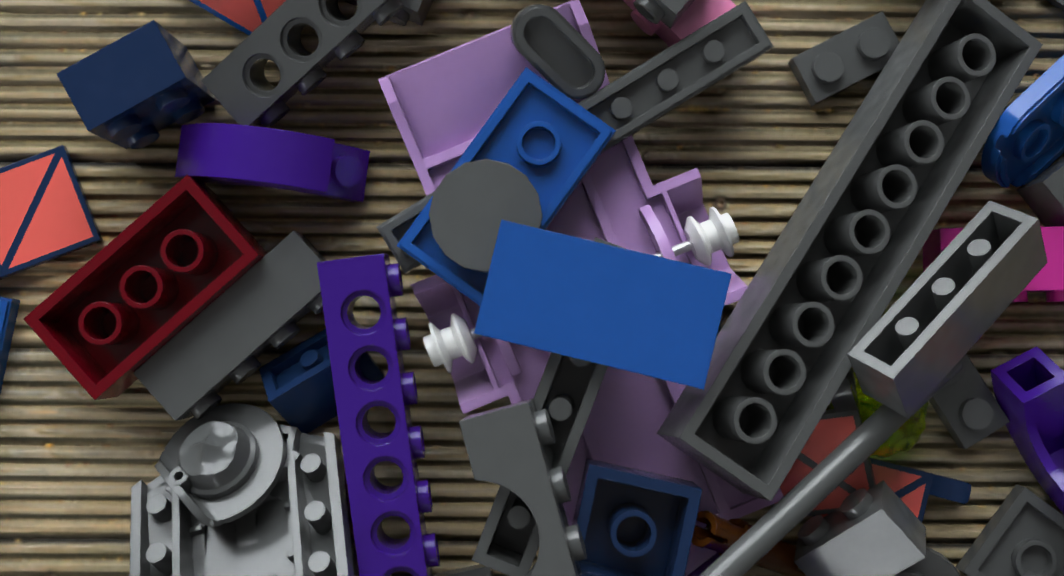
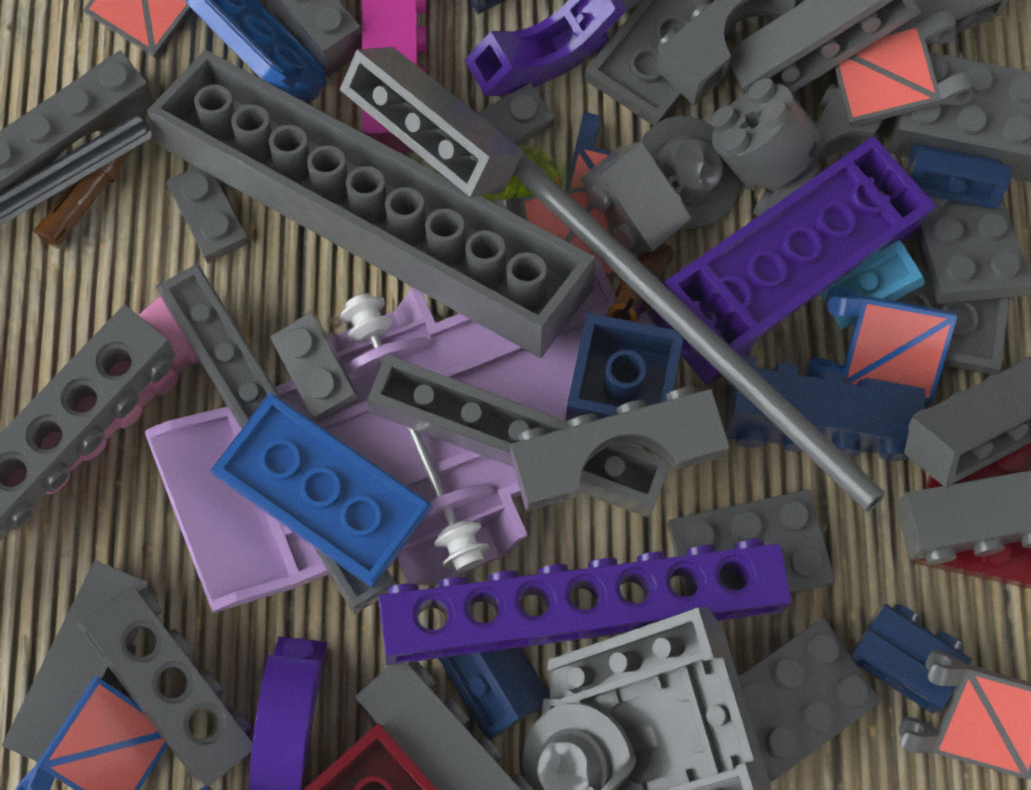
camera: 90 degrees left, 15 degrees down
dark grey tile [429,159,543,273] -> none
blue tile [474,219,732,390] -> none
dark grey tile [510,4,605,99] -> none
none -> dark grey plate [270,312,360,422]

